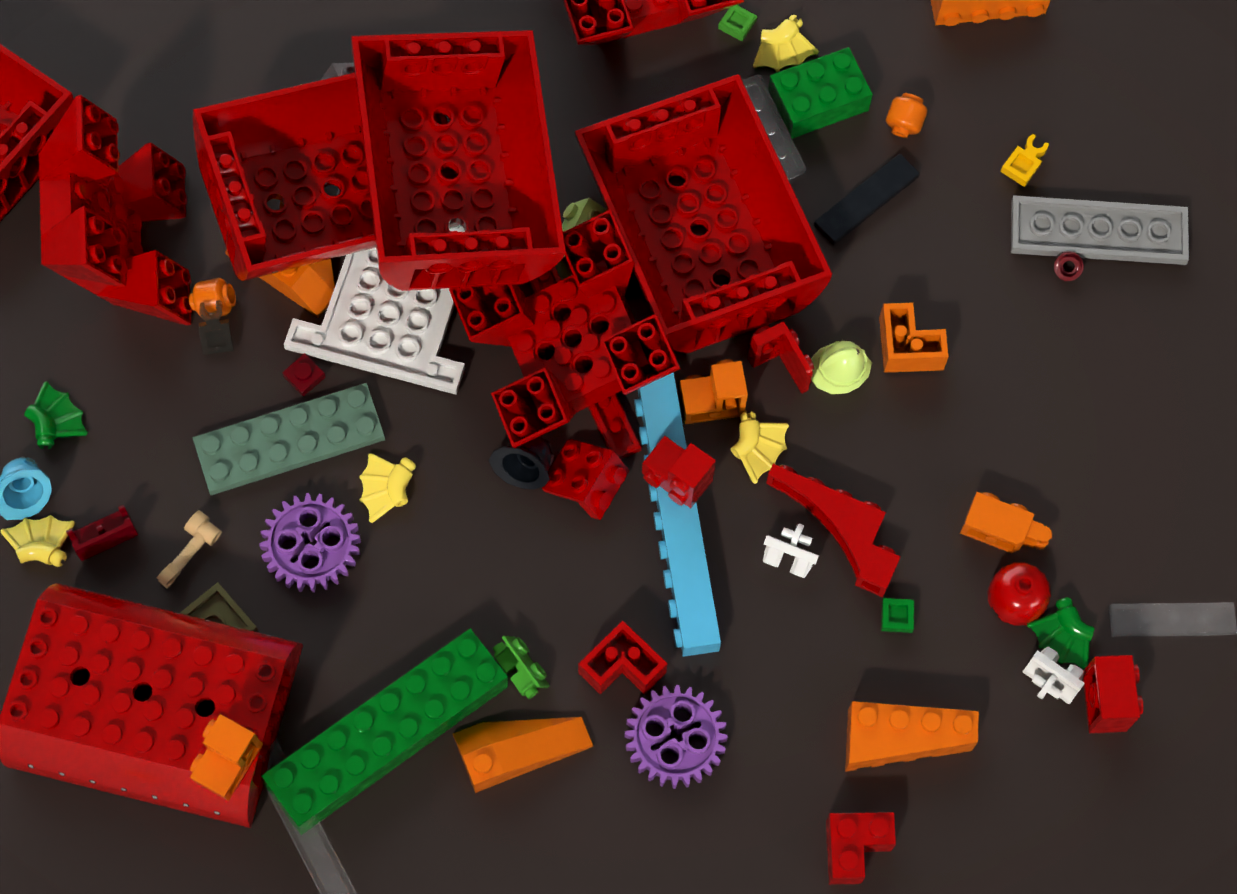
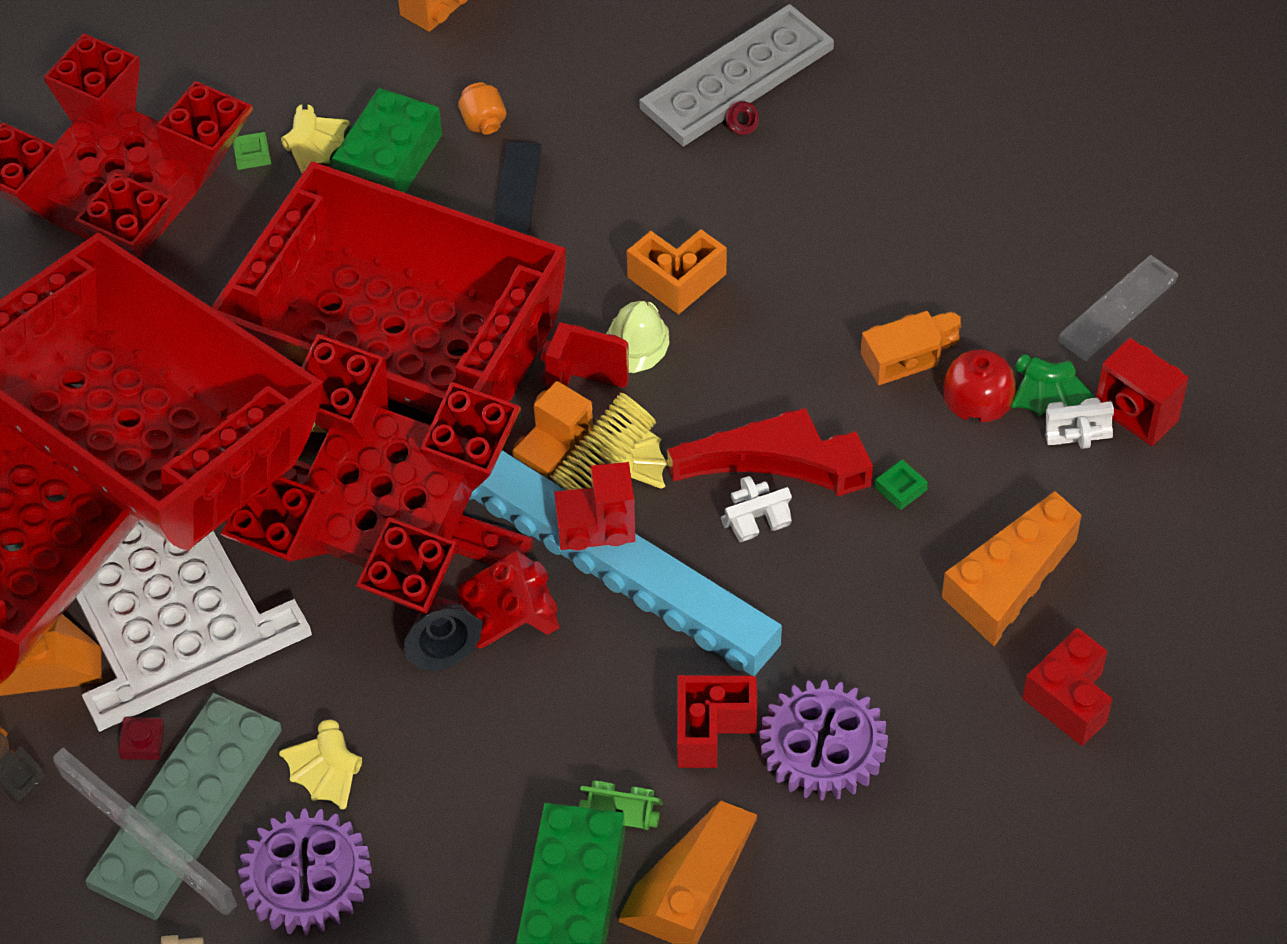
camera: 40 degrees left, 15 degrees down
yellow plate [1000,134,1049,187] -> none
none -> clear tile [53,748,237,916]
none -> light yellow piece [550,393,656,490]

